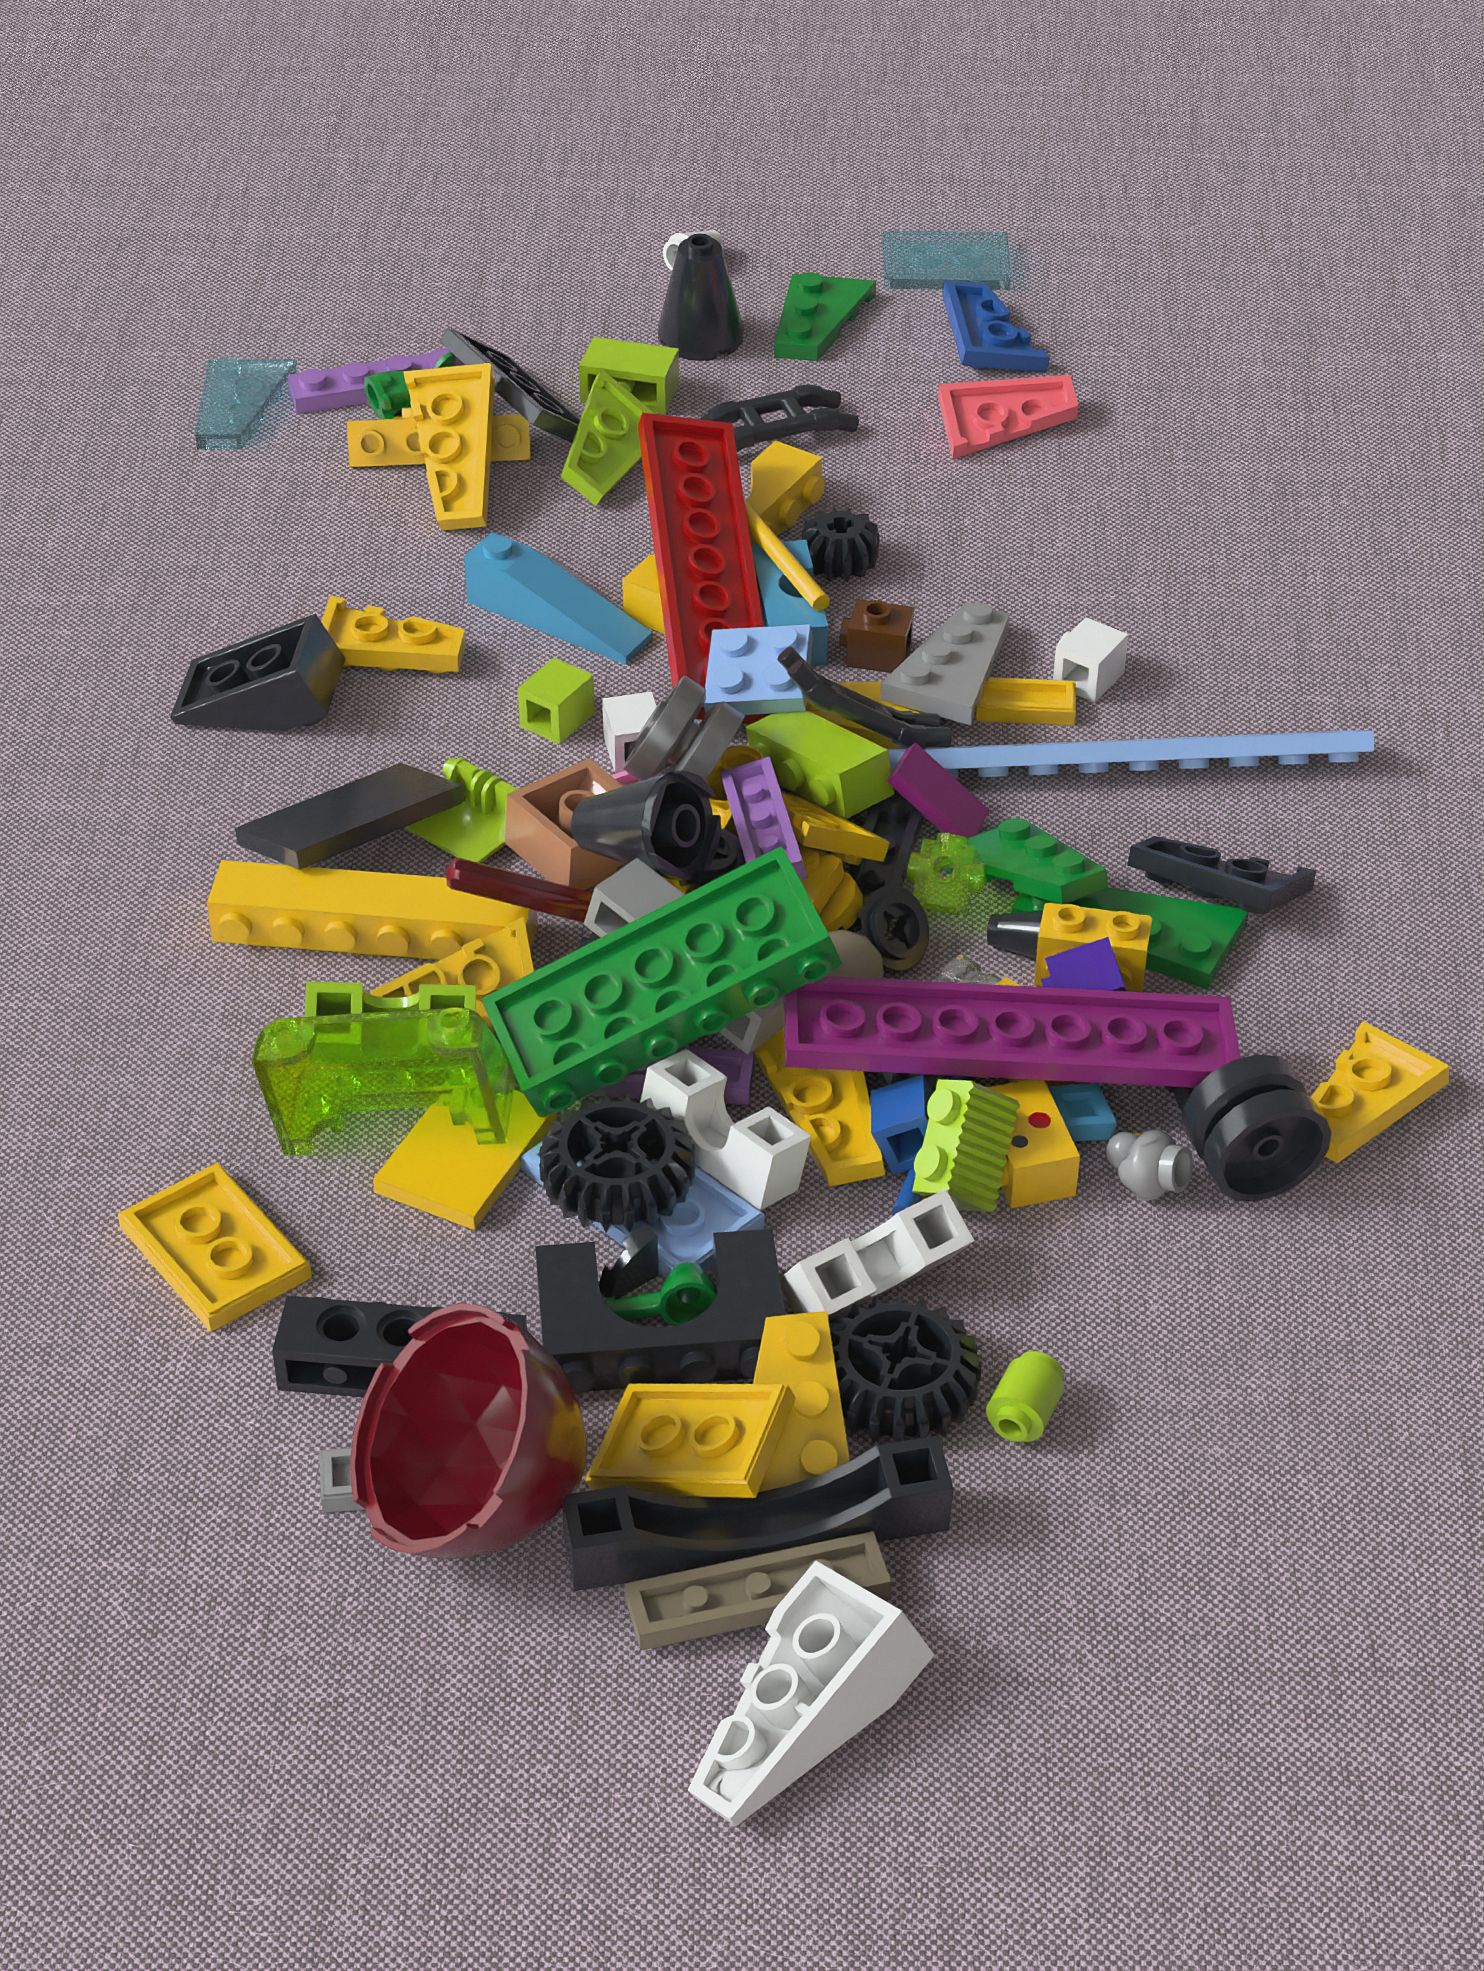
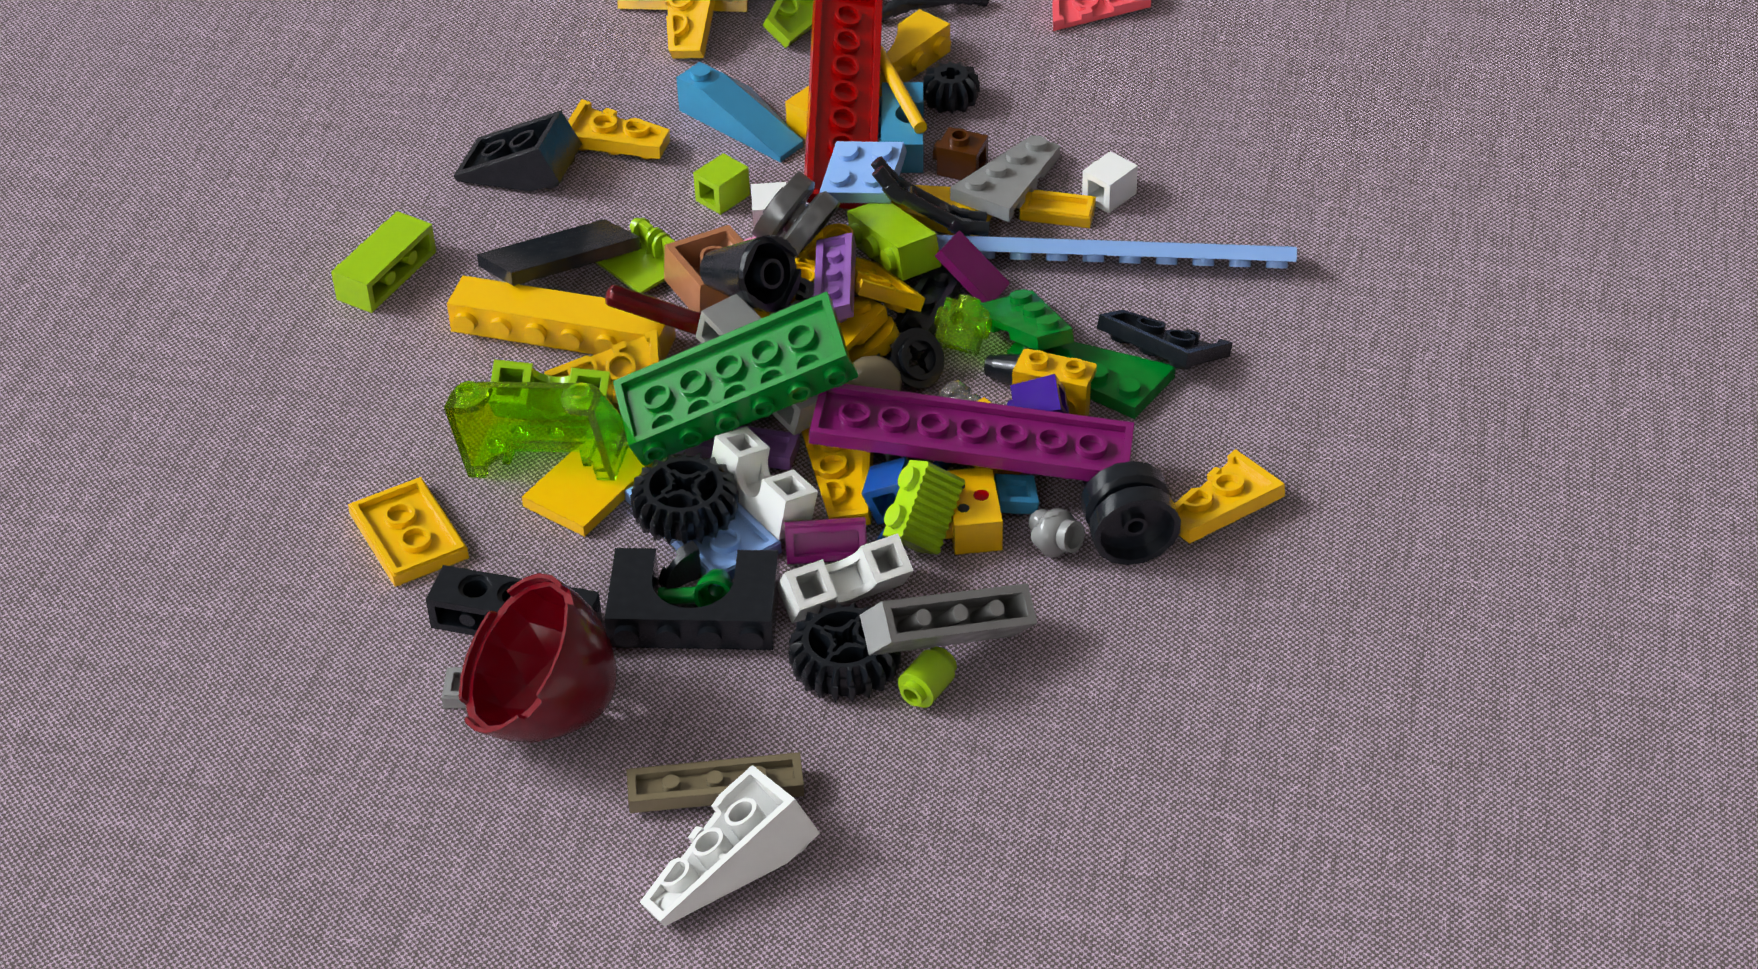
camera: 10 degrees right, 0 degrees up
black arch [562,1435,954,1591] -> none
yellow tile [585,1384,796,1498] -> none
yellow wing [753,1311,850,1492] -> none
none -> lime brick [331,211,436,313]
none -> magenta tile [784,517,867,564]
none -> light grey brick [860,583,1037,656]

